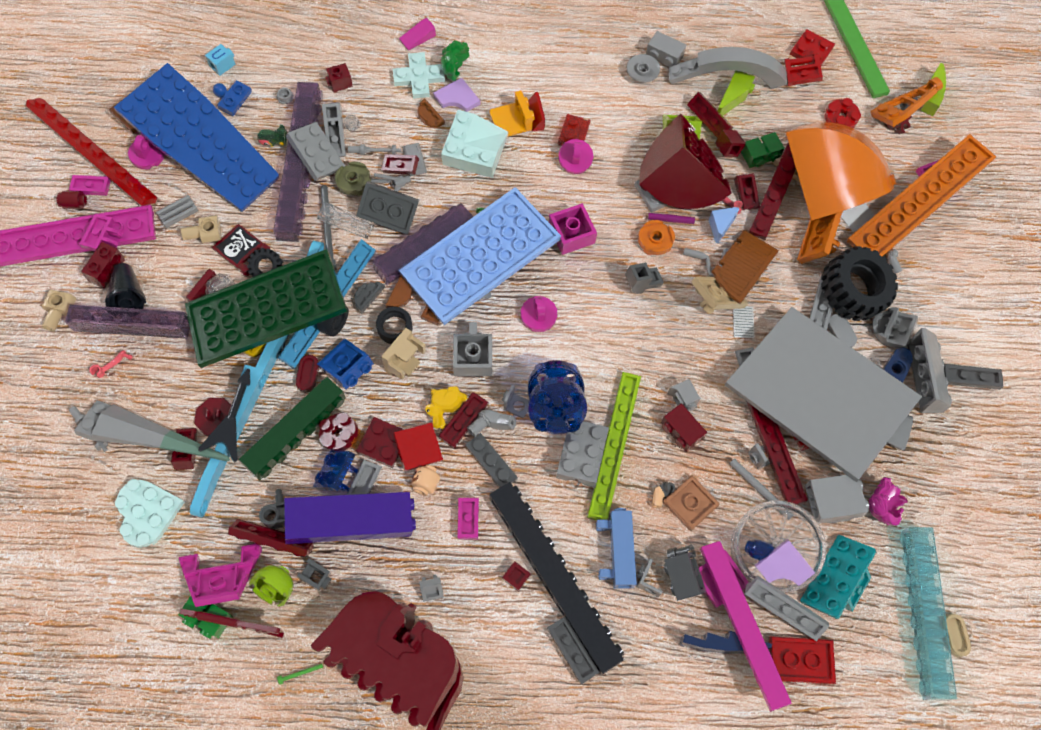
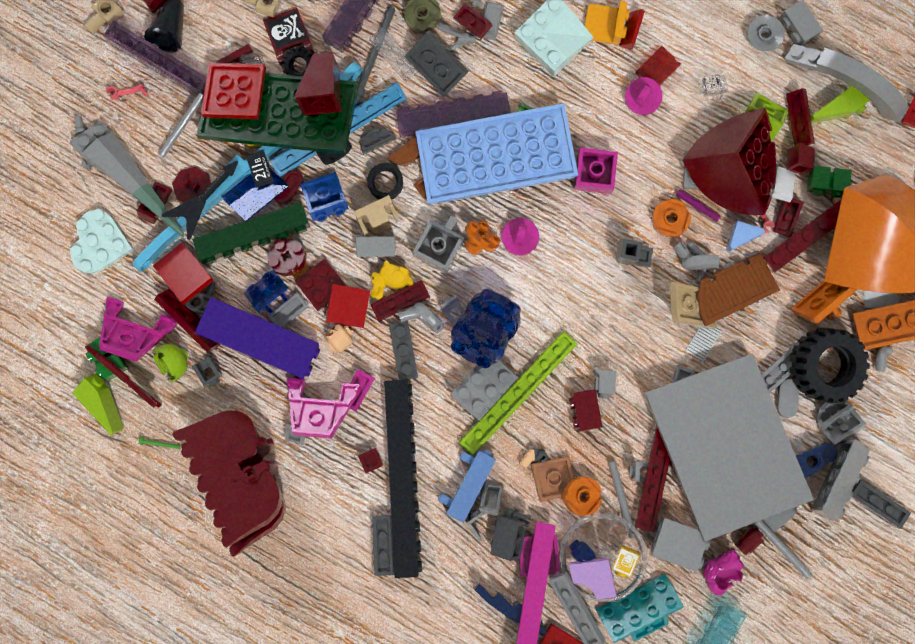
camera: 30 degrees right, 15 degrees up
none -> lime slope [72,374,124,435]
none -> red tile [153,242,214,305]
none -> light grey piece [158,92,204,158]
none -> red plate [201,63,266,119]
none -> clear blue piece [221,168,289,222]
none -> black sticker [246,150,274,188]
none -> wing [287,378,361,439]
none -> dark red slope [295,51,342,116]
none -> light grey hinge [356,234,396,257]
none -> orange plate [464,220,501,255]
none -> light grey tile [479,482,504,516]
none -> orange plate [562,476,602,516]
none -> yellow brick [612,544,641,578]
none -> light grey arm [673,242,720,270]
none -> clear head [698,74,727,100]
none -> dark red brick [734,527,764,556]
none -> light grey bar [754,520,812,579]
none -> white tile [772,166,796,202]

